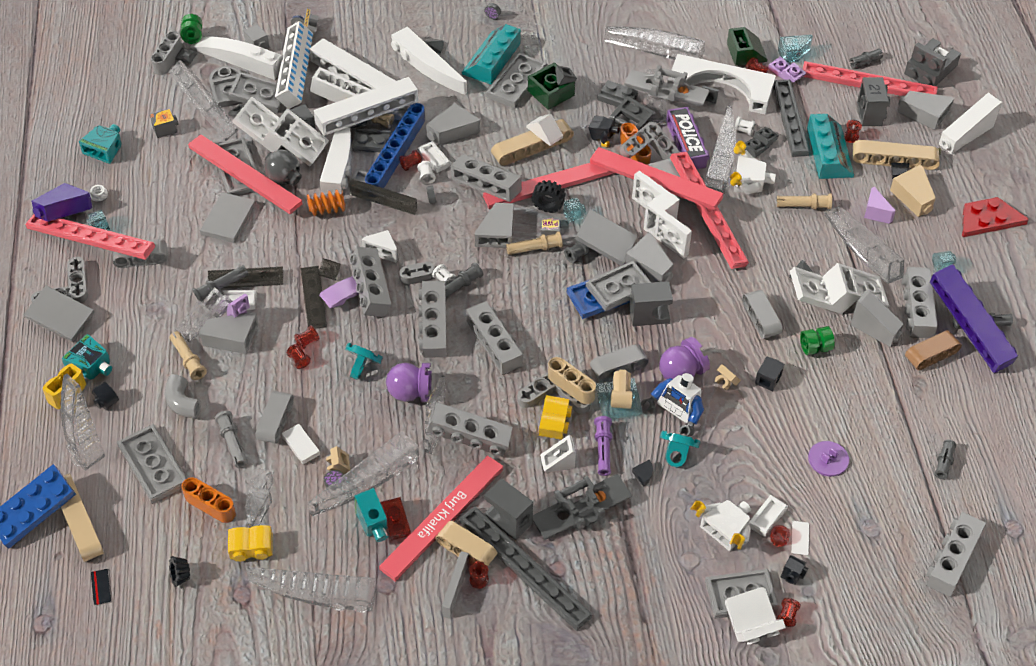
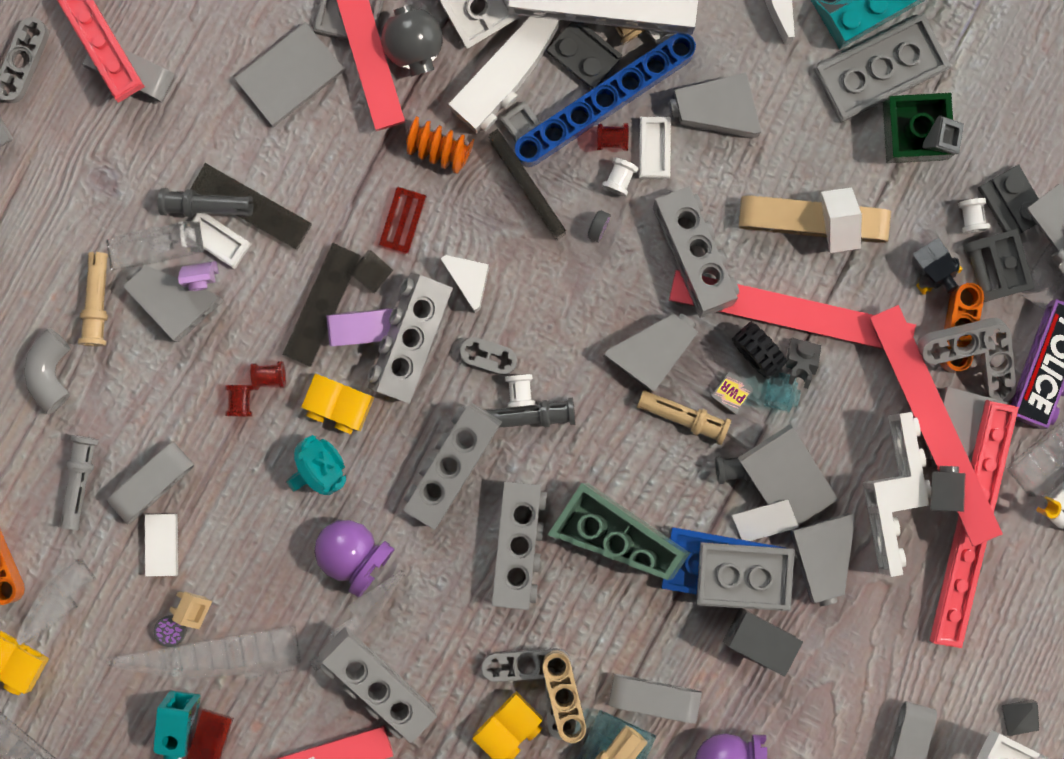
camera: 40 degrees right, 35 degrees up
none -> yellow brick [301,373,375,434]
none -> clear red tile [379,187,427,255]
none -> sand green wedge [548,483,690,580]
none -> white sticker [732,500,799,541]
none -> dark grey plate [785,338,821,389]
none -> dark grey brick [931,466,966,512]
none -> white bush [958,198,990,234]

